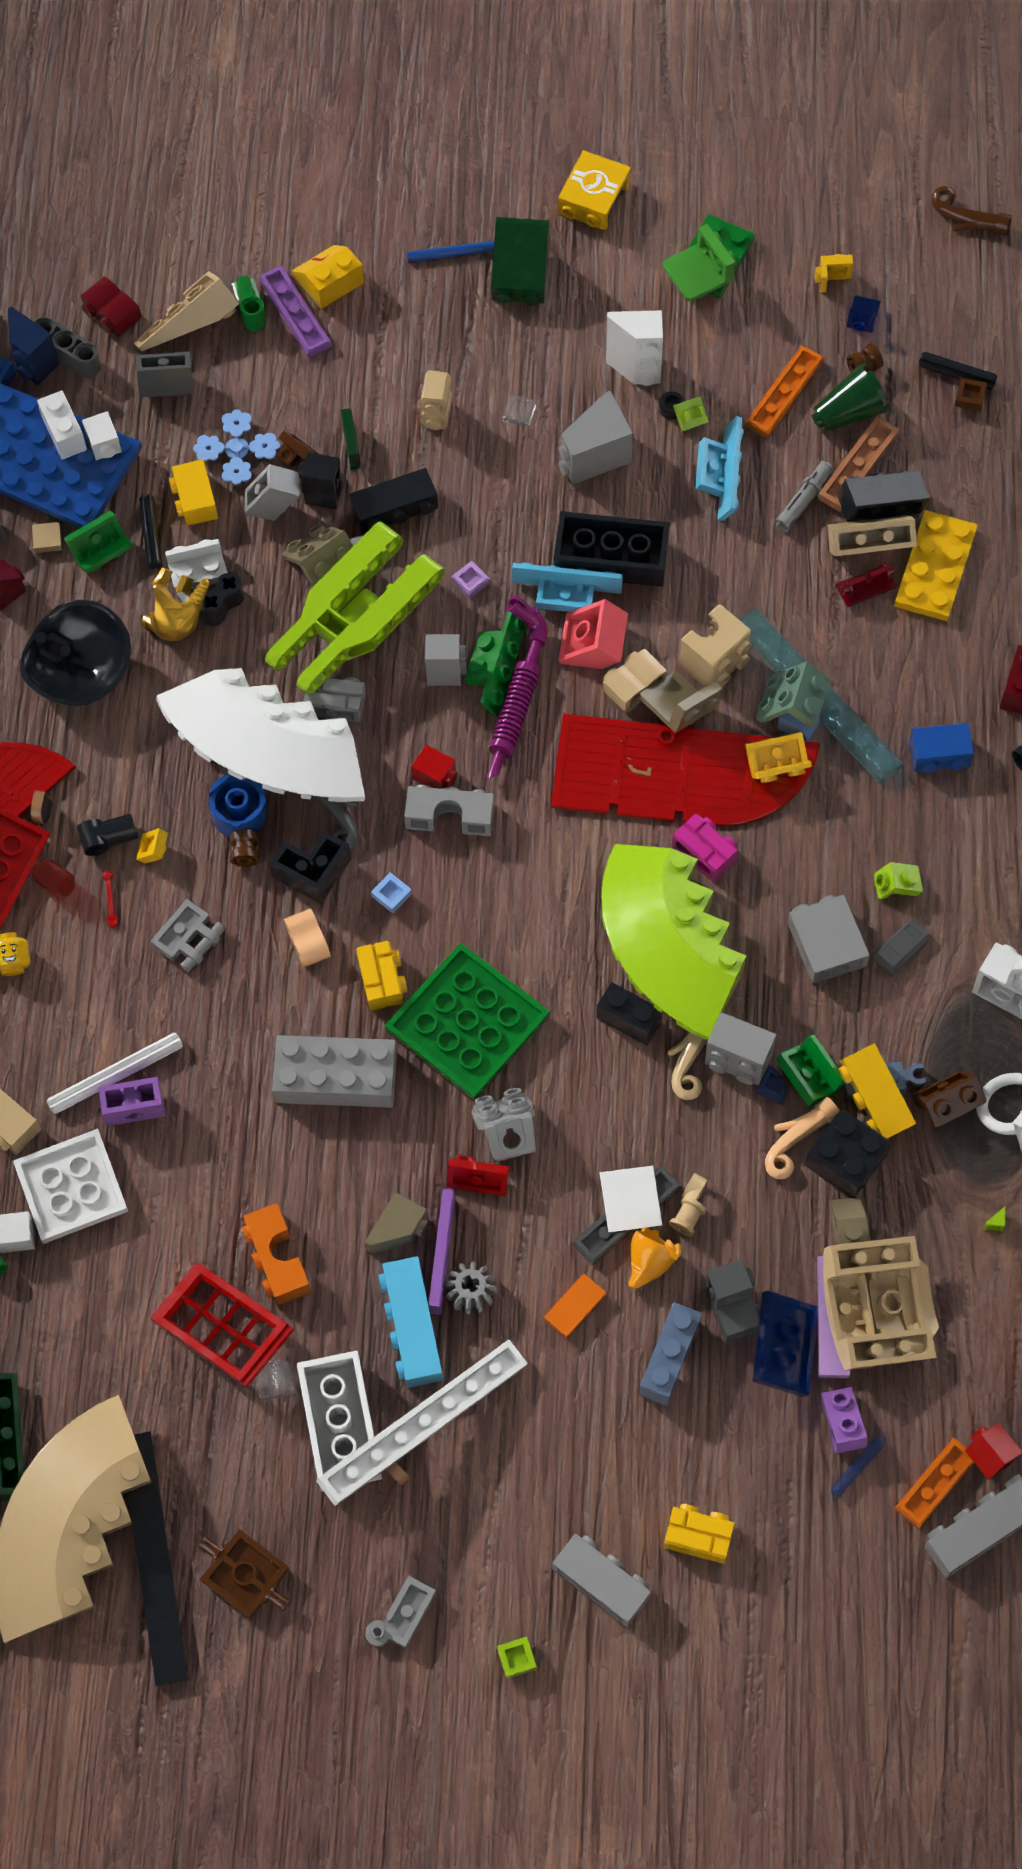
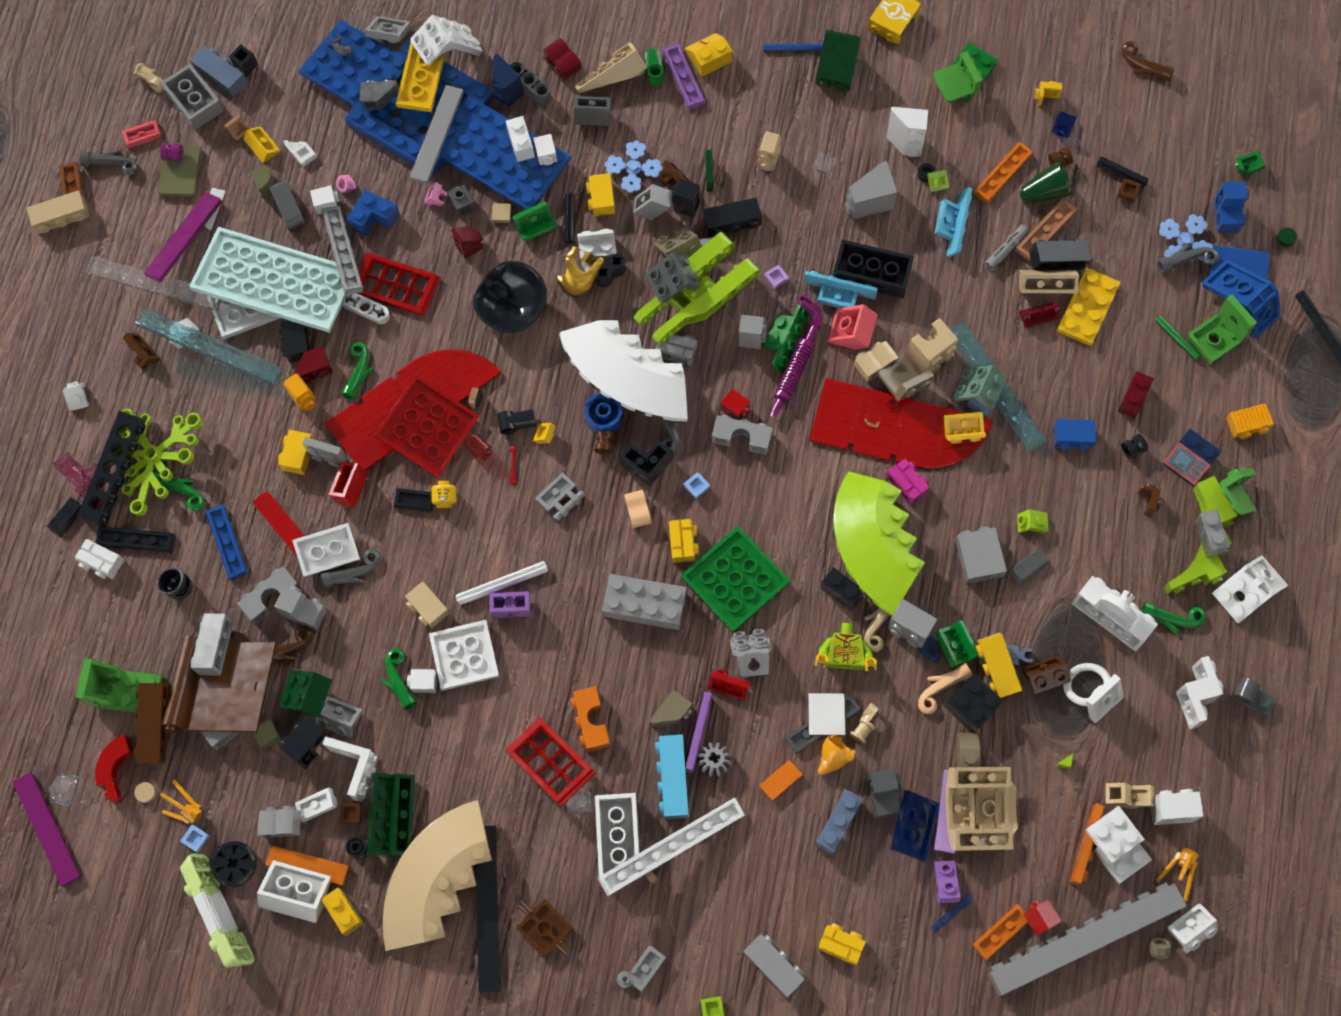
camera: 10 degrees right, 5 degrees up
none -> dark grey bracket [646,252,700,303]
none -> lime torso [815,623,877,671]

